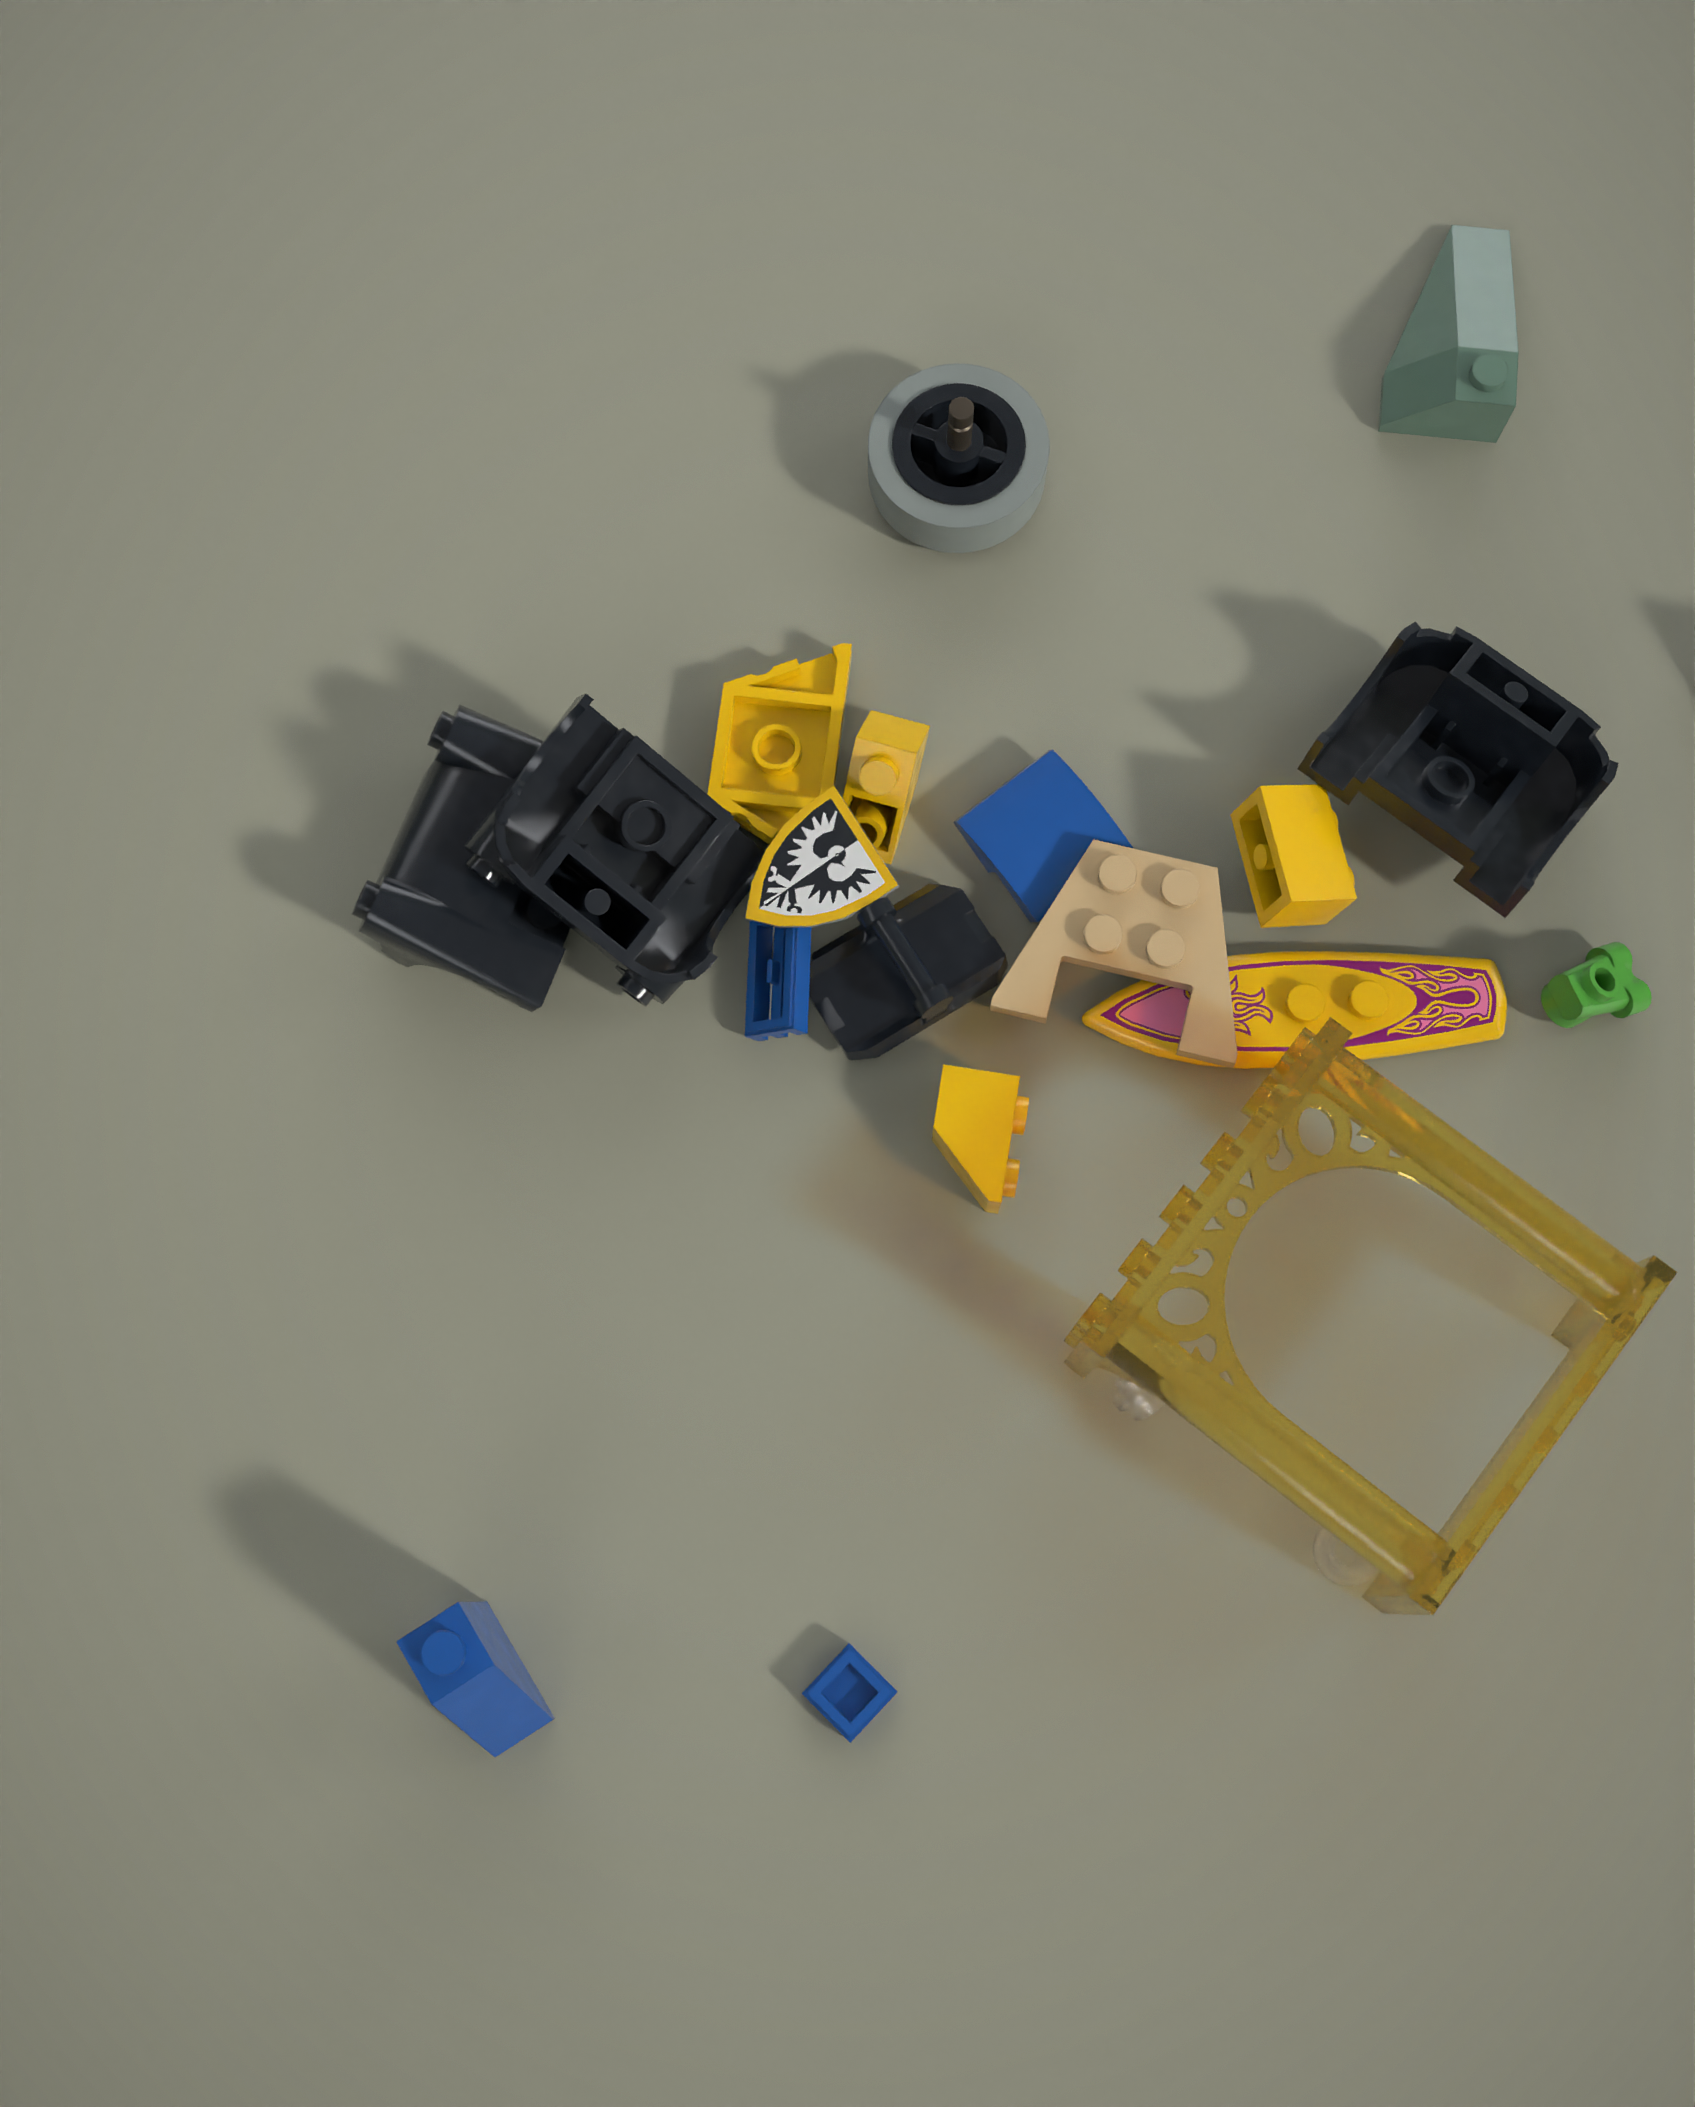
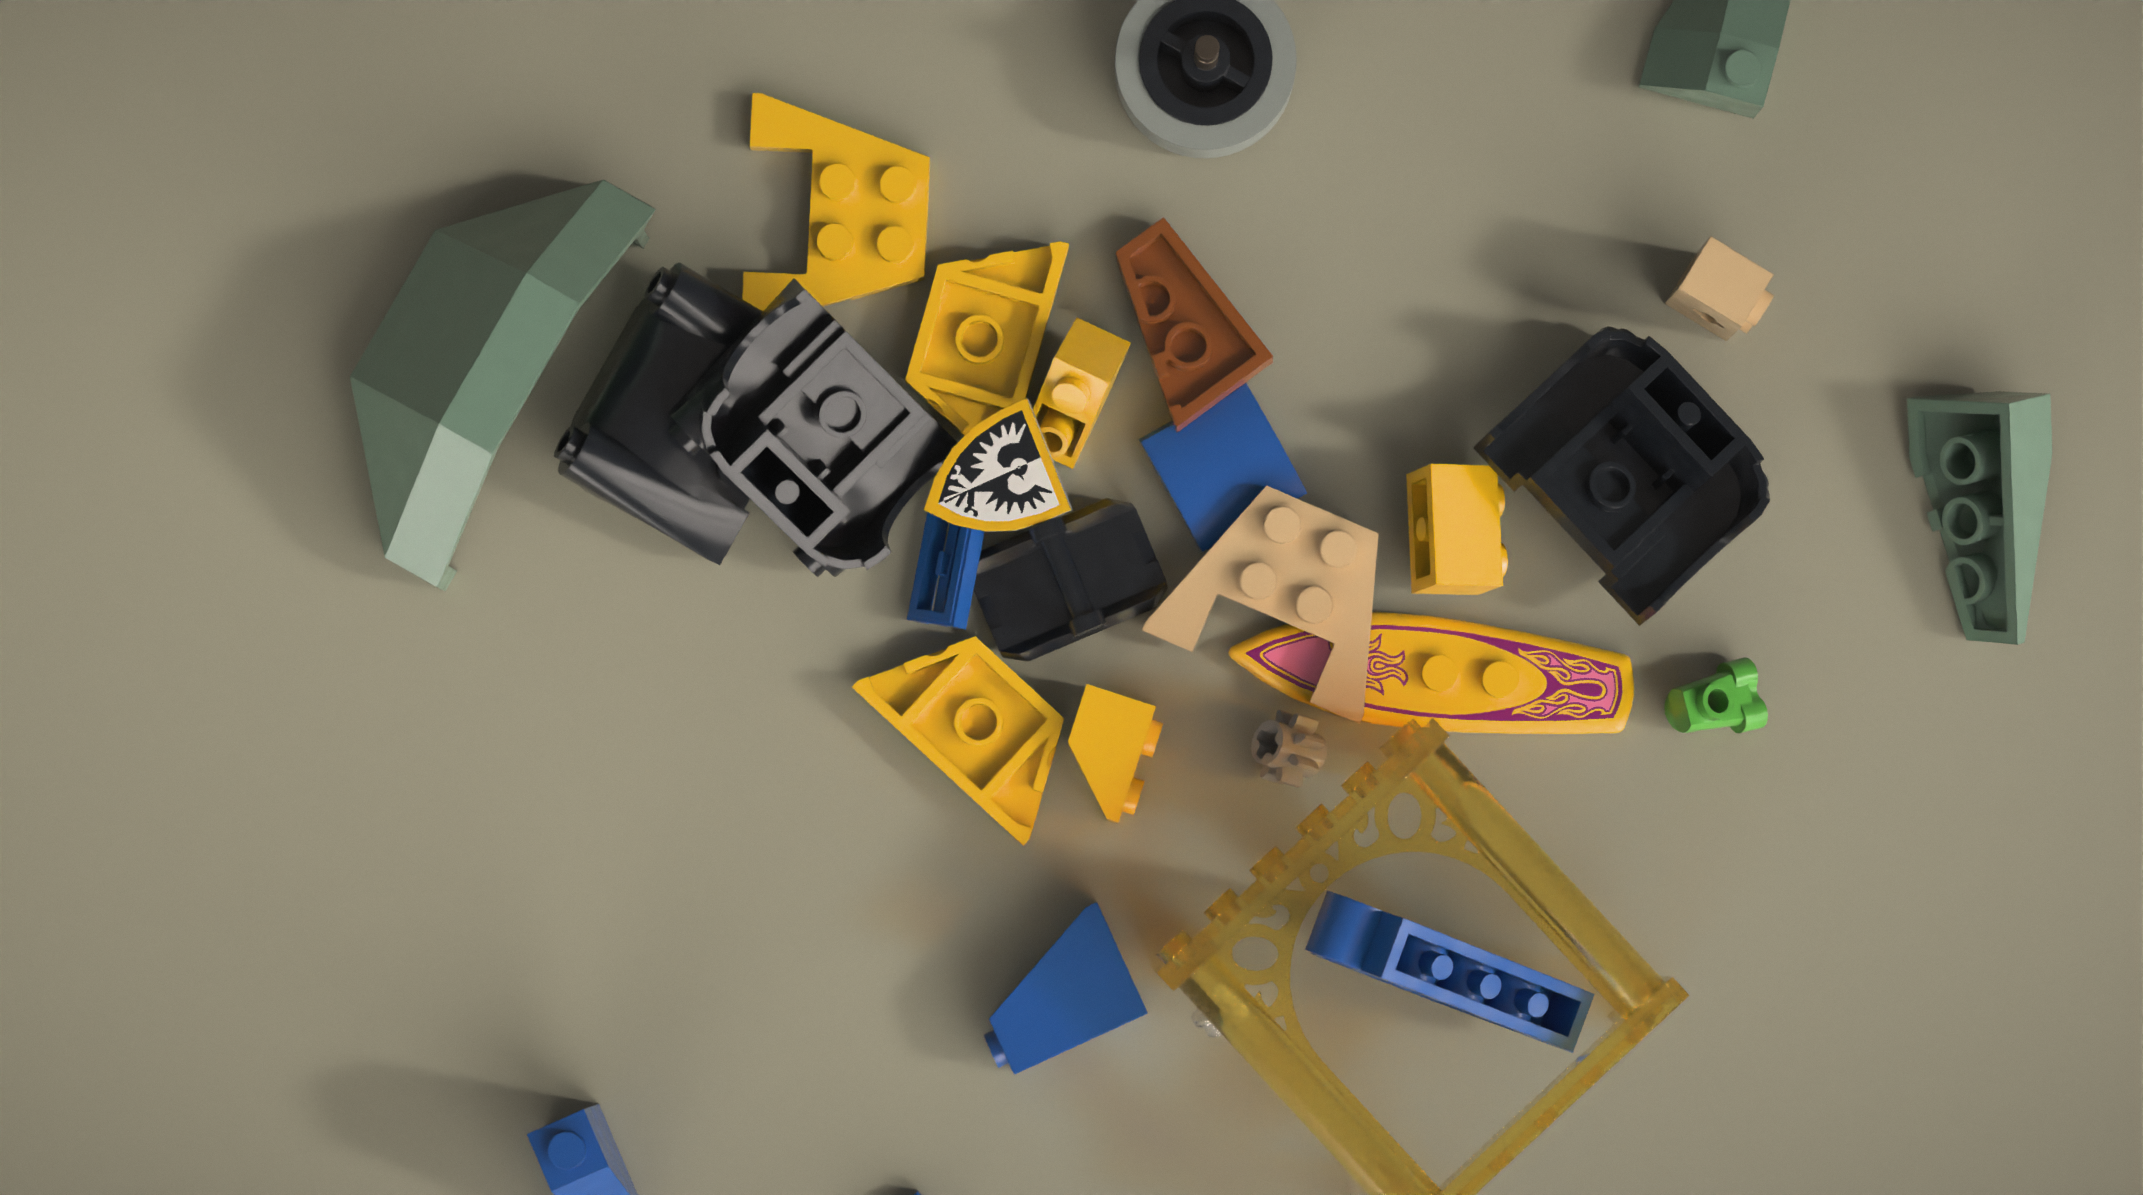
camera: 10 degrees right, 10 degrees up
none -> sand green panel [350,179,656,591]
none -> yellow wing [742,93,930,311]
none -> yellow wing [852,636,1065,846]
none -> blue slope [983,902,1148,1075]
none -> dark orange wing [1116,217,1273,433]
none -> light grey gear [1251,710,1327,788]
none -> blue brick [1305,890,1595,1053]
none -> tan brick [1665,236,1774,341]

